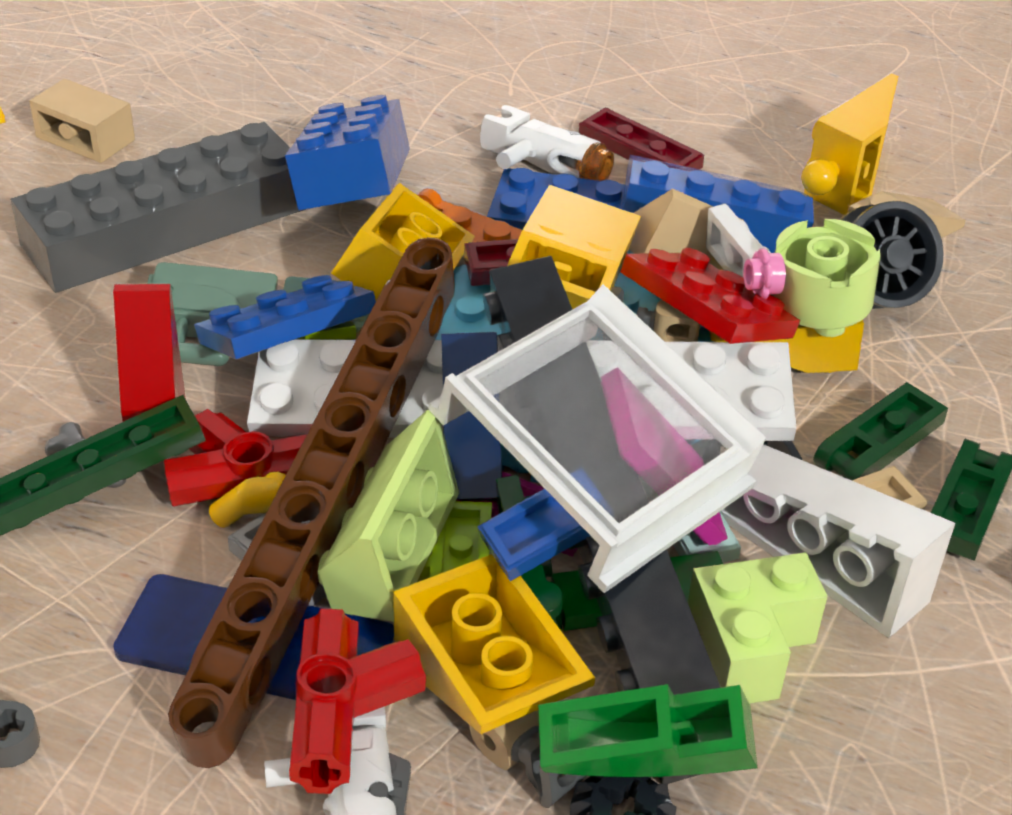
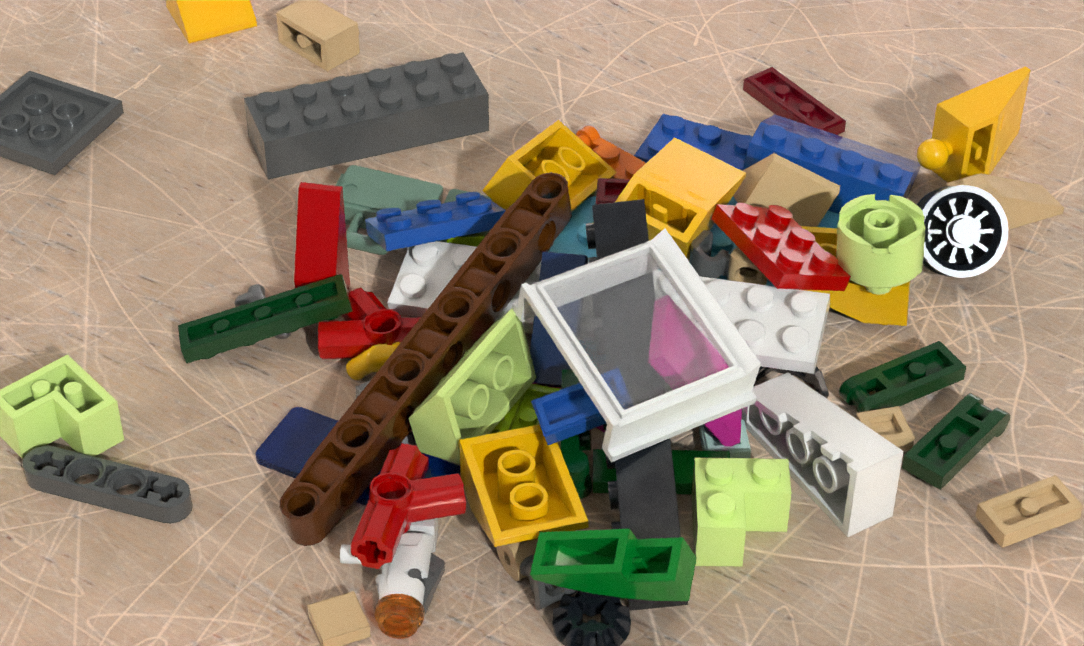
camera: 15 degrees right, 0 degrees up
blue brick [285,95,410,210] -> none
white piece [480,105,614,181] -> none
white plate [706,204,771,278] -> none
bright pink plate [743,248,786,299] -> none

